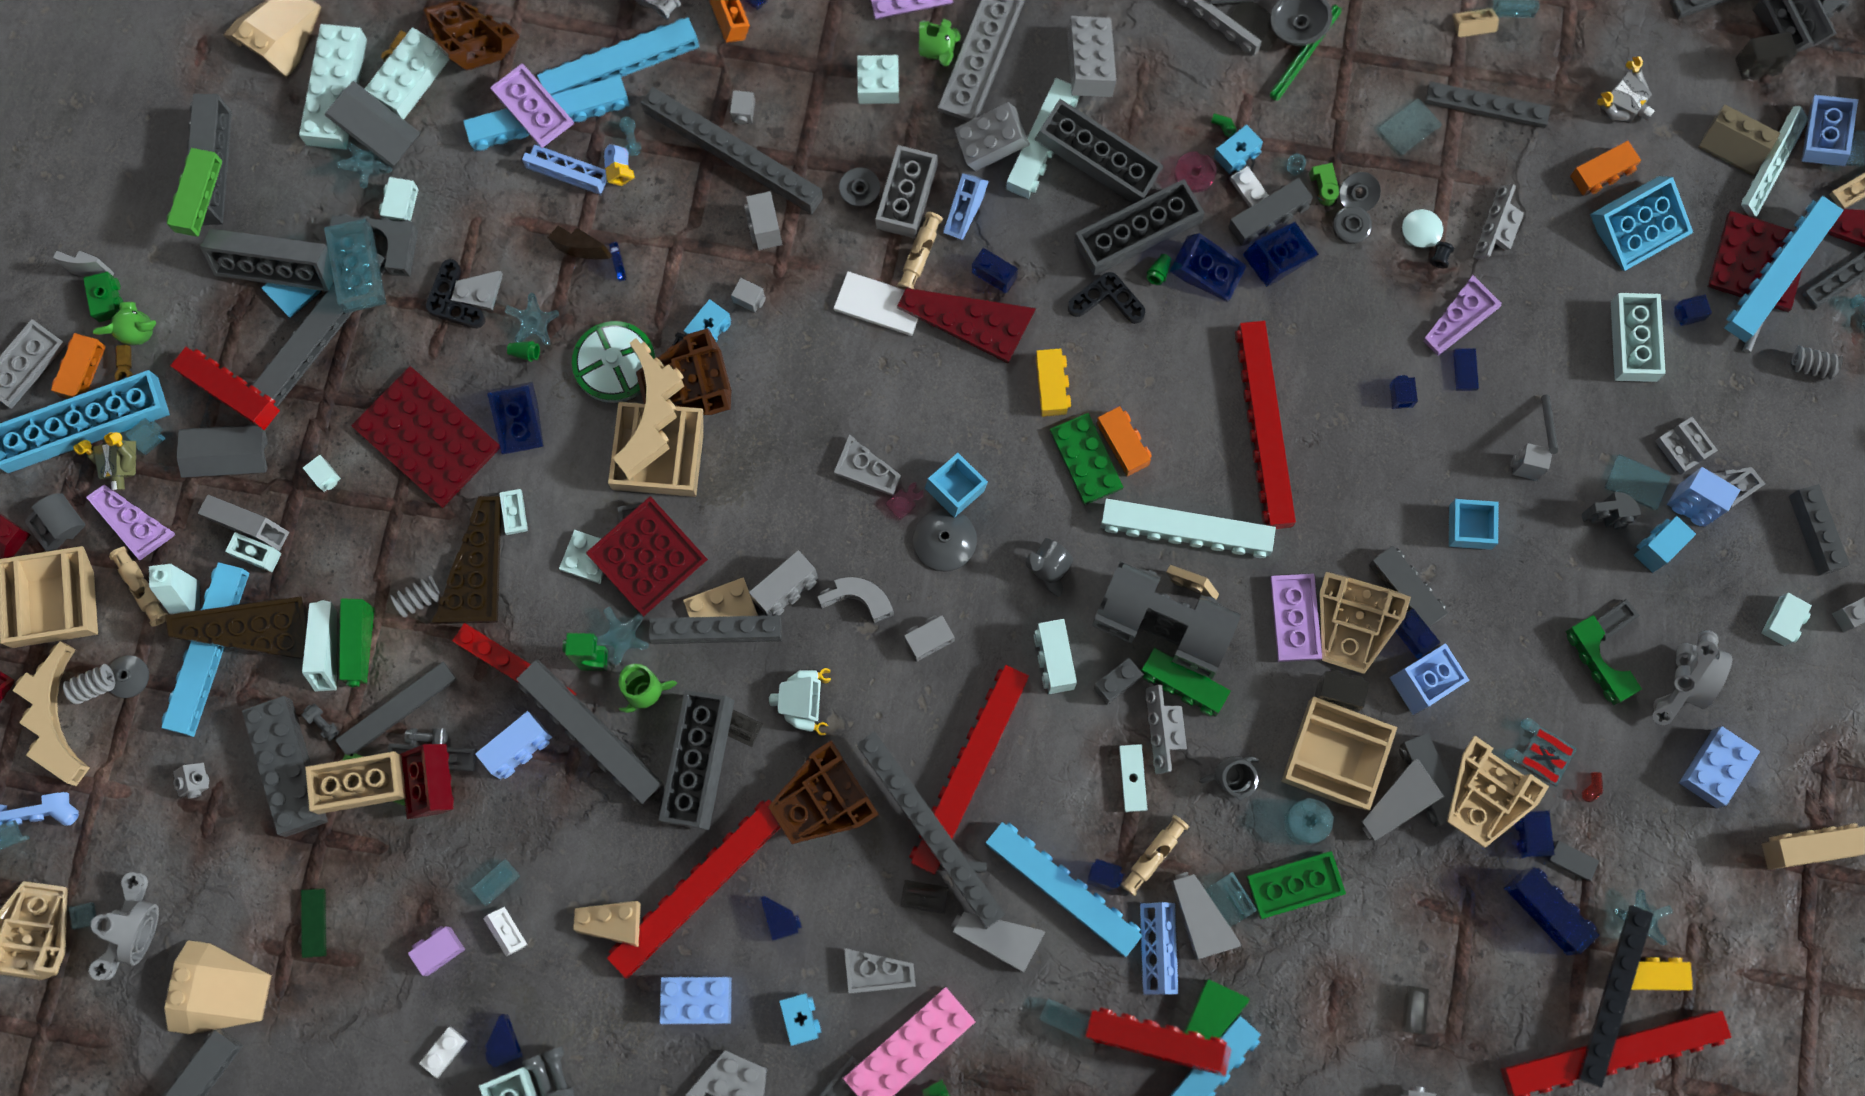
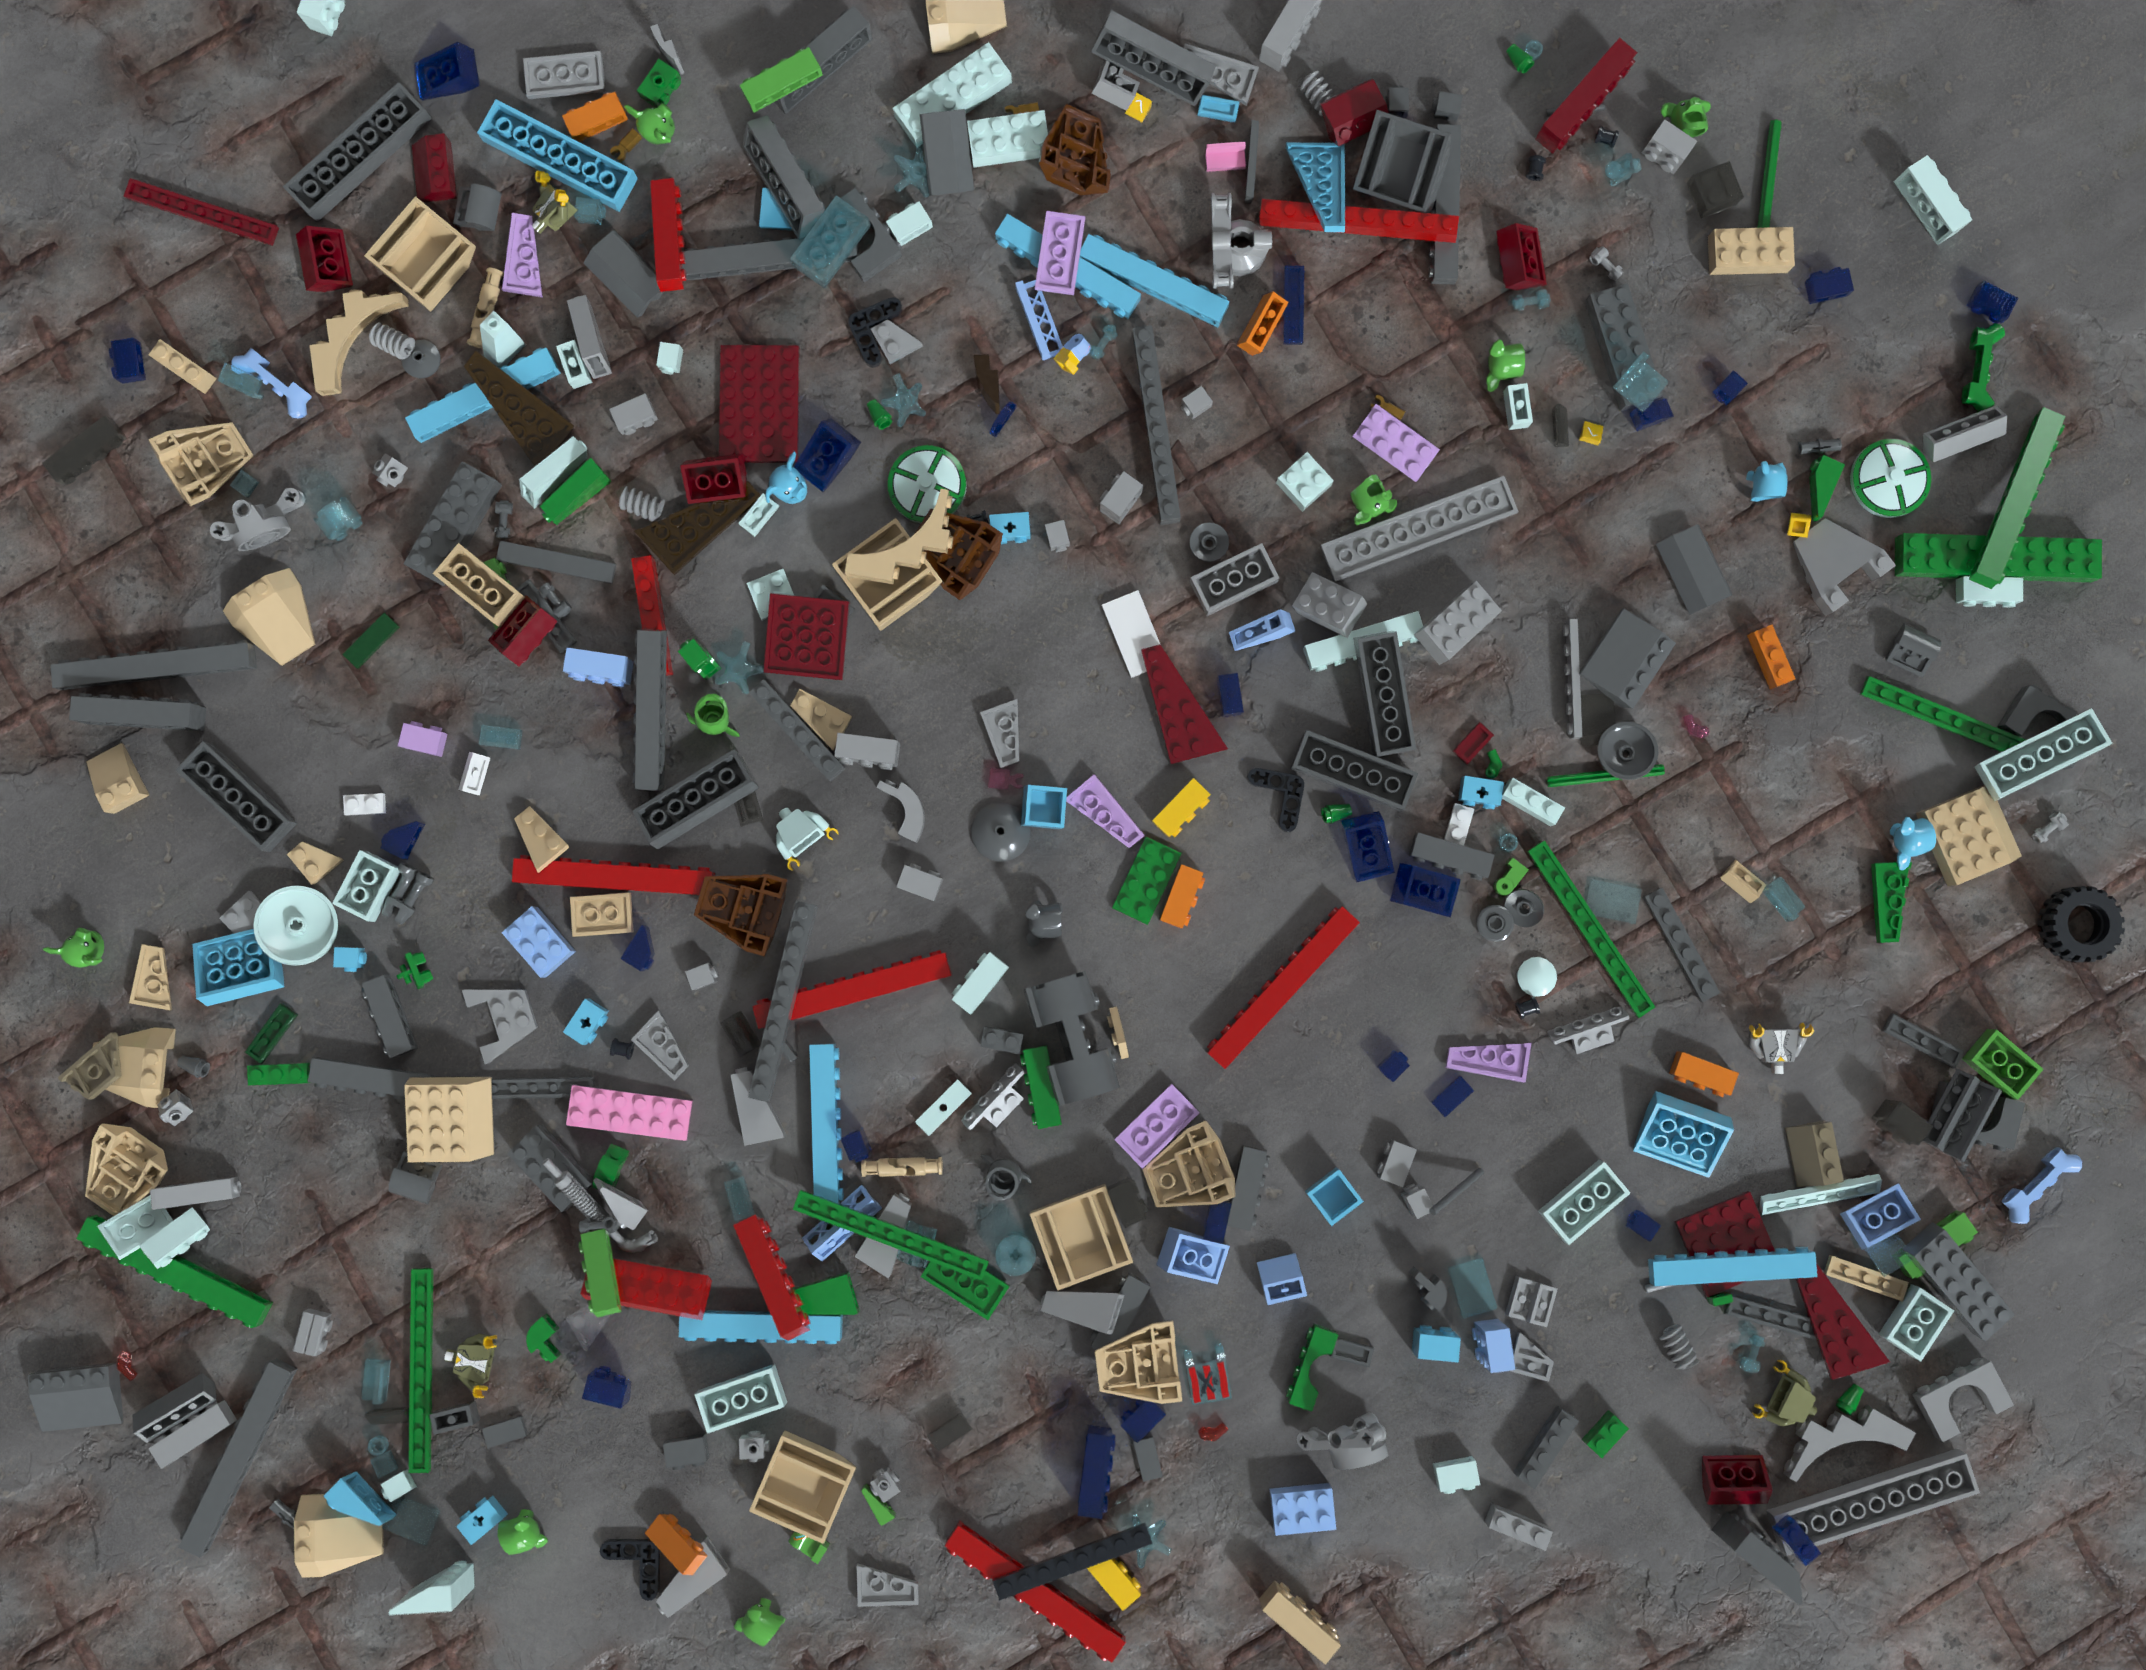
camera: 50 degrees right, 10 degrees up
tan piece [897,212,943,290] -> none
light aqua brick [1101,499,1276,558] -> none
clear pink plate [1175,152,1216,193] -> none
none -> clear light blue brick [313,497,363,541]
none -> tan plate [570,893,633,937]
none -> light grey brick [609,394,658,435]
none -> black bush [610,1038,635,1060]
none -> dark red slope [680,453,746,504]
none -> light grey brick [685,963,719,990]
none -> medium azure piece [765,451,807,504]
none -> green plate [793,1190,989,1281]
none -> lavender wing [1066,774,1145,848]
none -> light blue slope [1257,1253,1307,1305]
none -> light grey brick [1376,1139,1417,1187]
none -> dark red tile [1452,722,1494,765]
none -> light aqua brick [1502,778,1565,826]
none -> green plate [1527,840,1655,1018]
none -> green brick [1581,1410,1629,1458]
none -> green tile [1707,1291,1733,1306]

